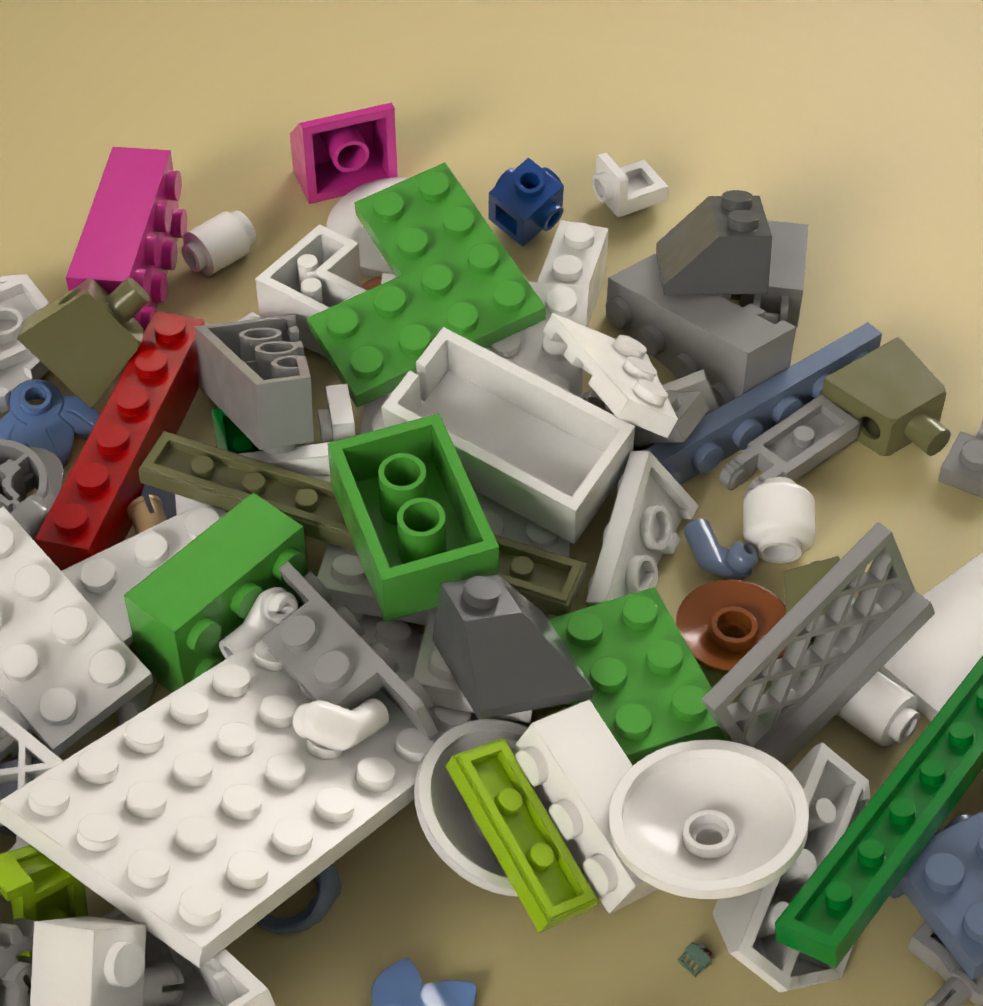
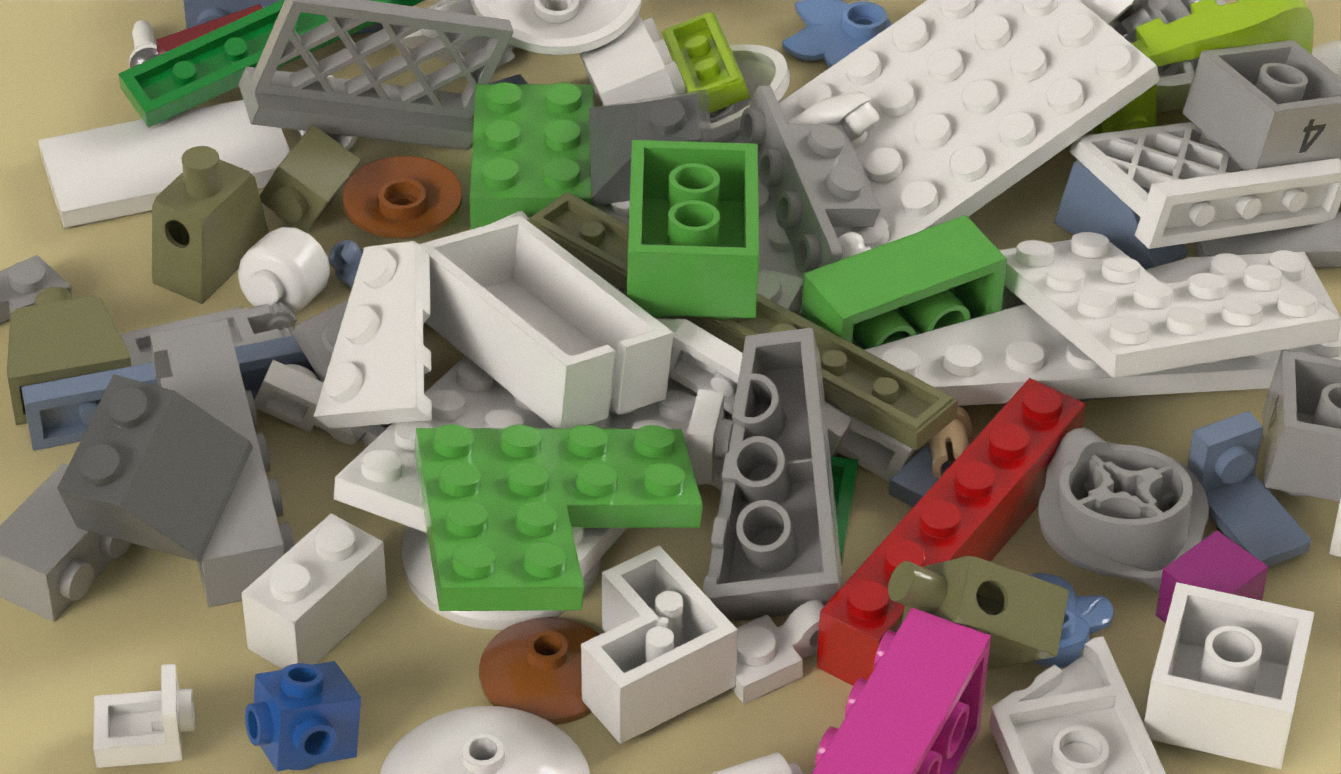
camera: 160 degrees left, 5 degrees down
none -> olive torso [152,146,269,304]

